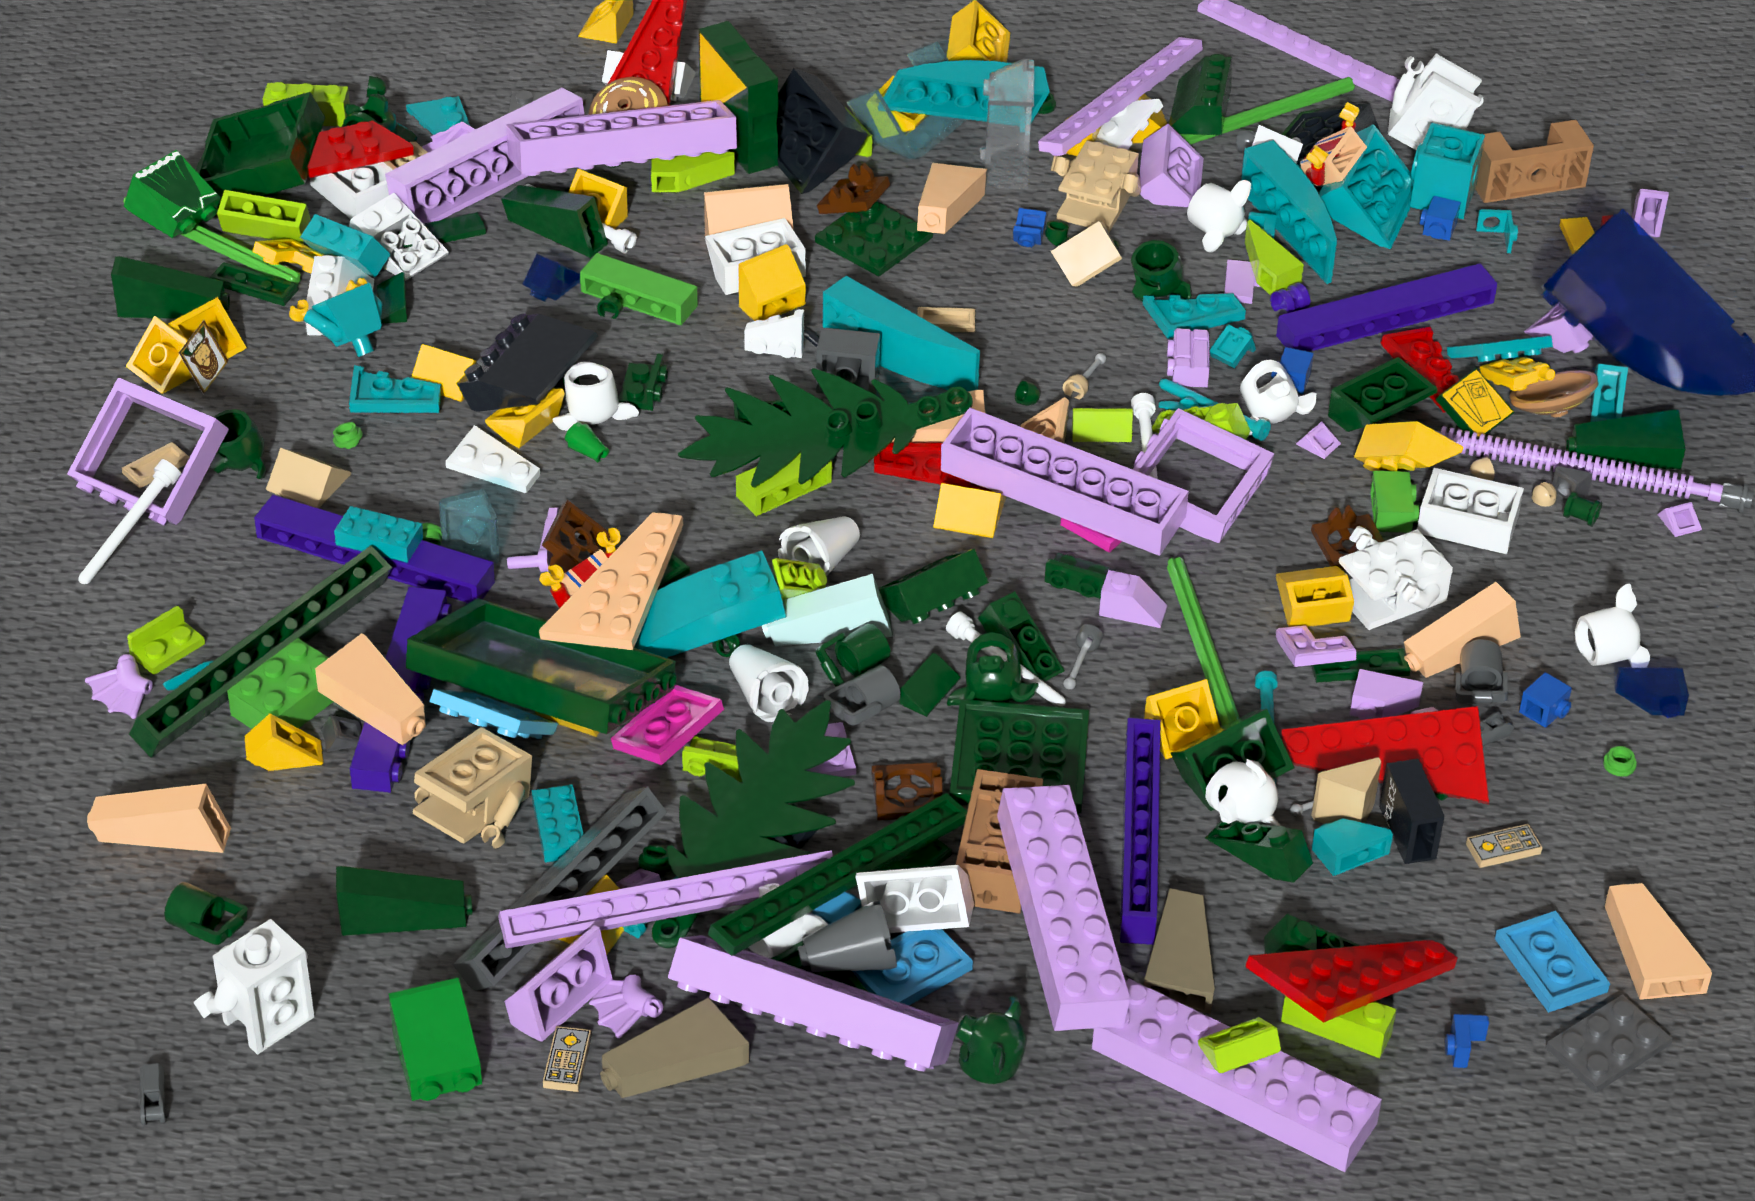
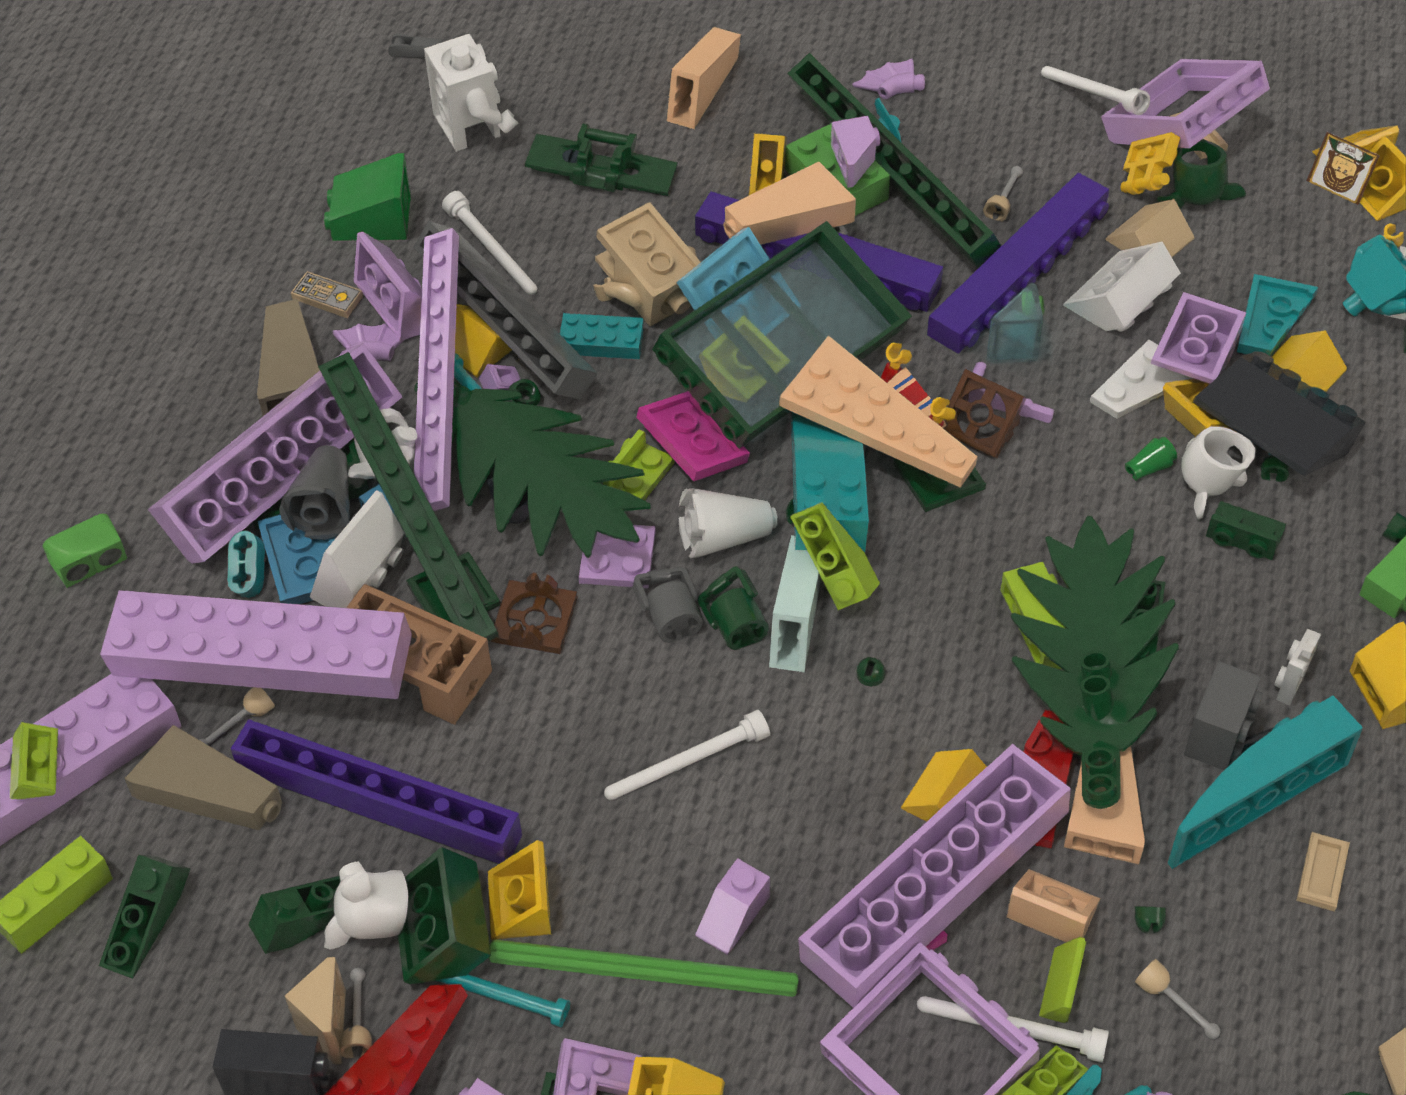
camera: 110 degrees right, 10 degrees up
lime bracket [127,606,205,675] -> none
dark green piece [164,882,248,945] -> none
bright green plate [333,422,363,449] -> none
teal piece [334,506,423,563] -> none
dark green slope [336,866,473,936] -> none
white cone [778,516,860,576] -> none
dark green slope [878,549,989,624] -> none
dark green slope [899,652,961,717] -> none
dark green piece [947,632,1039,706] -> none
dark green plate [949,699,1089,813] -> none
dark green piece [956,996,1027,1084] -> none
dark green slope [978,591,1065,682] -> none
dark green bracket [1044,552,1116,599] -> none
hinge [1063,624,1103,689] -> none
red wing [1245,940,1458,1023] -> none
teal slope [1312,818,1393,876] -> none
none -> bright green piece [43,514,127,588]
none -> teal beam [227,531,265,598]
none -> white piece [442,191,538,295]
none -> dark green piece [525,123,678,196]
none -> lavender slope [831,116,880,188]
none -> dark green hinge [856,657,885,687]
none -> tan hinge [983,166,1023,222]
none -> white slope [1063,242,1181,332]
none -> yellow plate [1120,132,1180,195]
none -> lavender slope [1151,292,1246,383]

